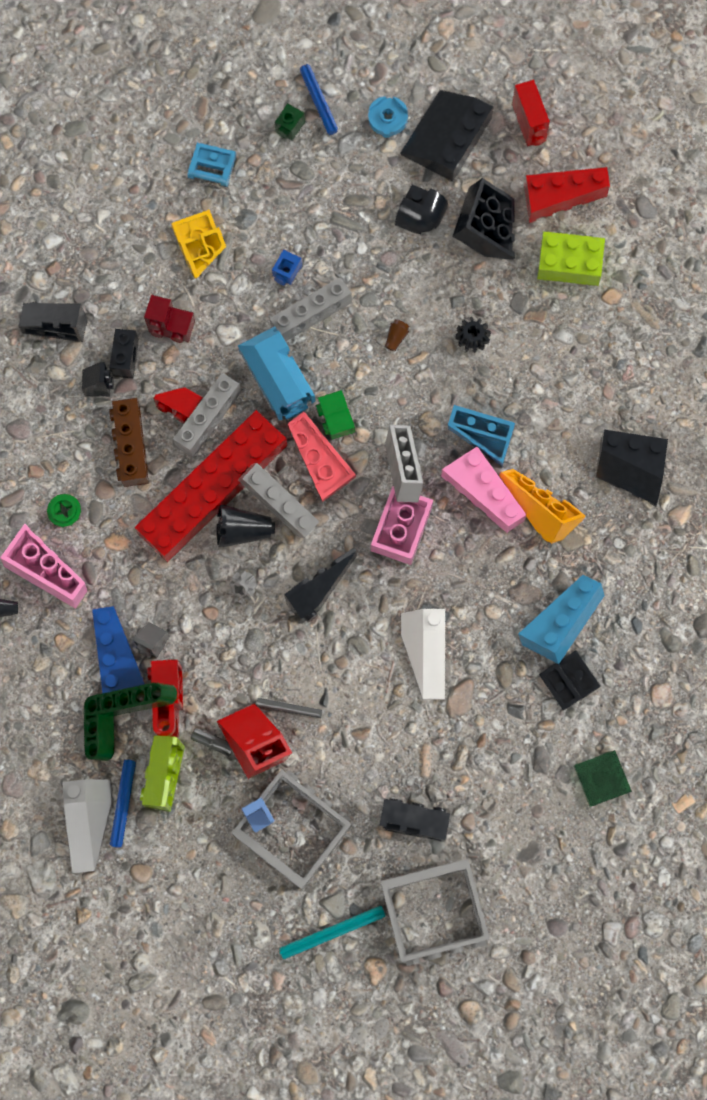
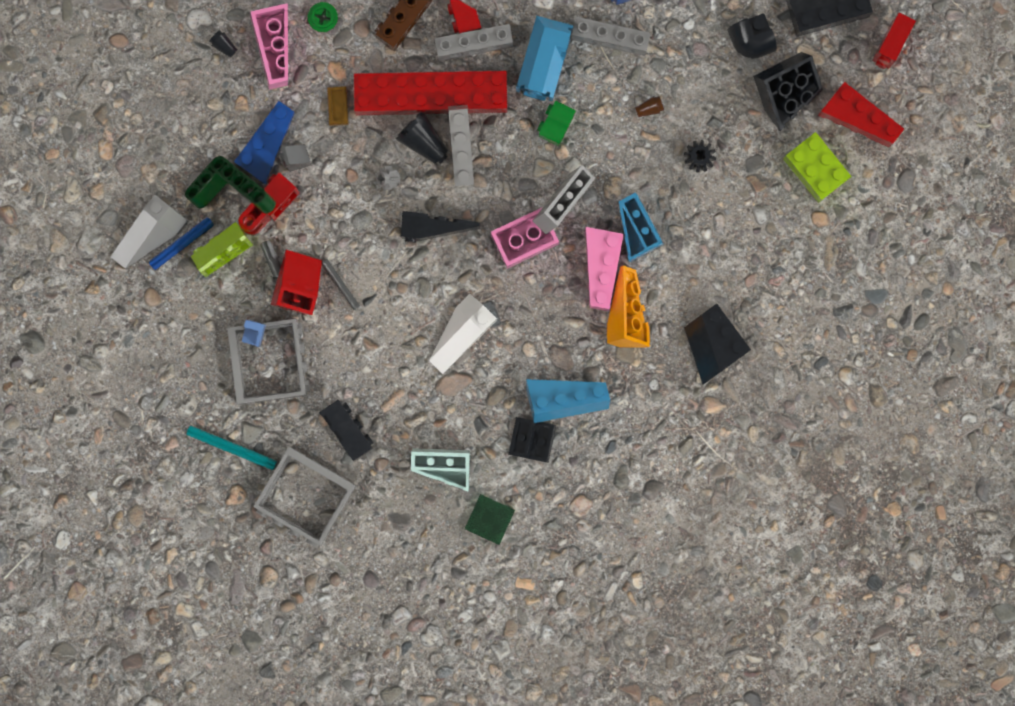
camera: 40 degrees right, 10 degrees up
coral wing [288,412,356,502] -> none
none -> pearl gold tile [327,86,349,126]
none -> light aqua wedge [411,448,470,492]

